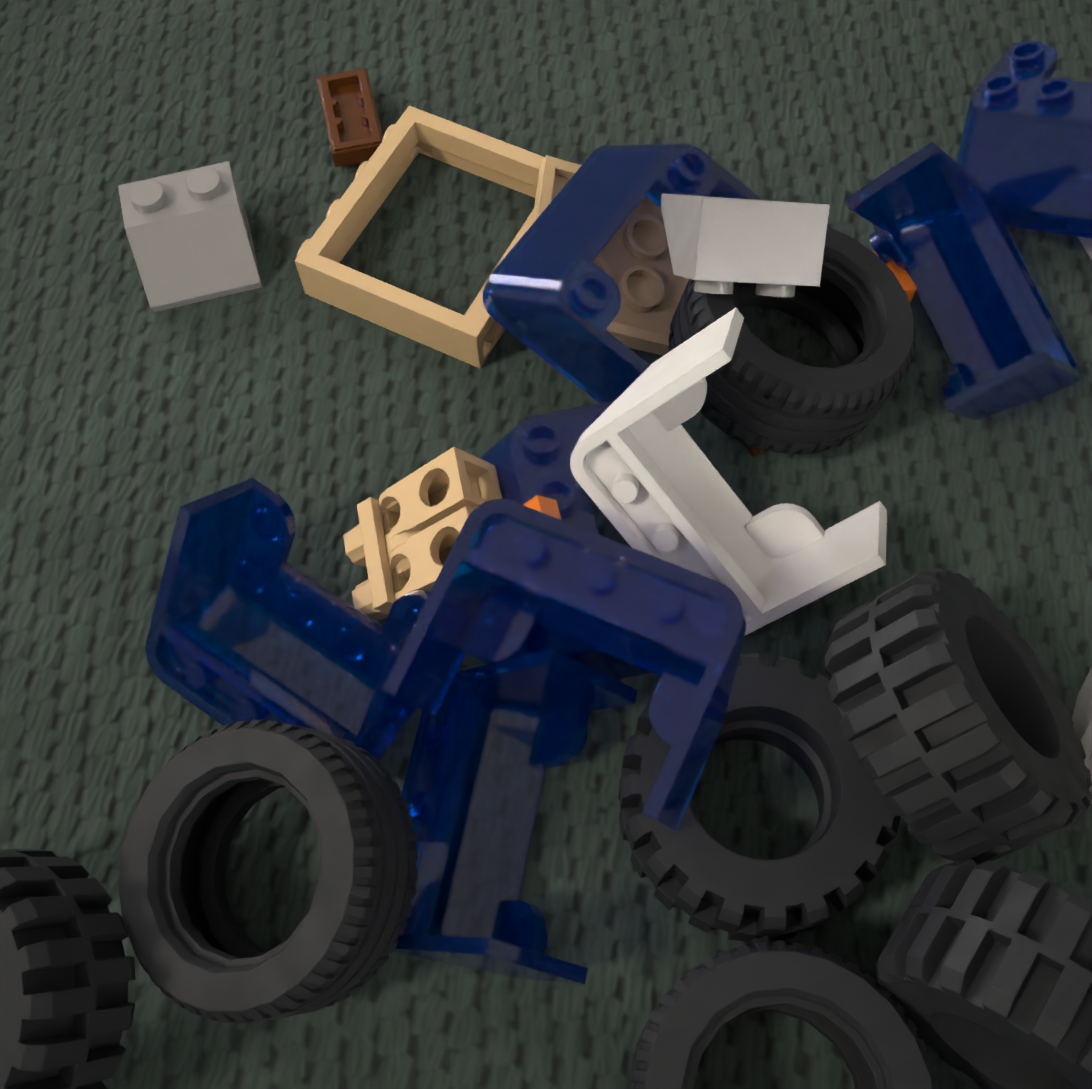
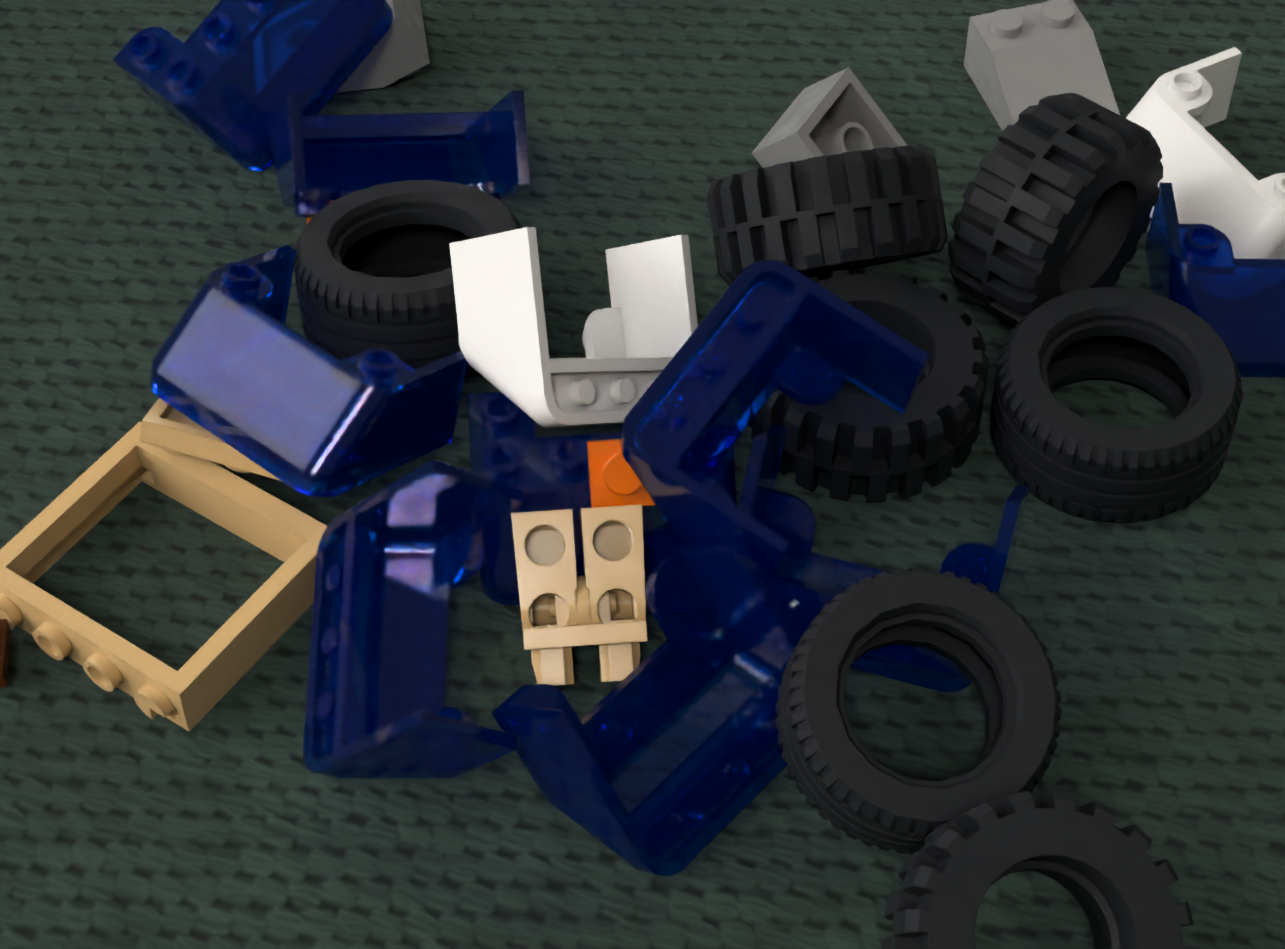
camera: 85 degrees left, 15 degrees down
light grey slope [118,161,262,312] -> none
light grey slope [661,194,830,297] -> none
none -> clear blue windscreen [303,458,523,779]

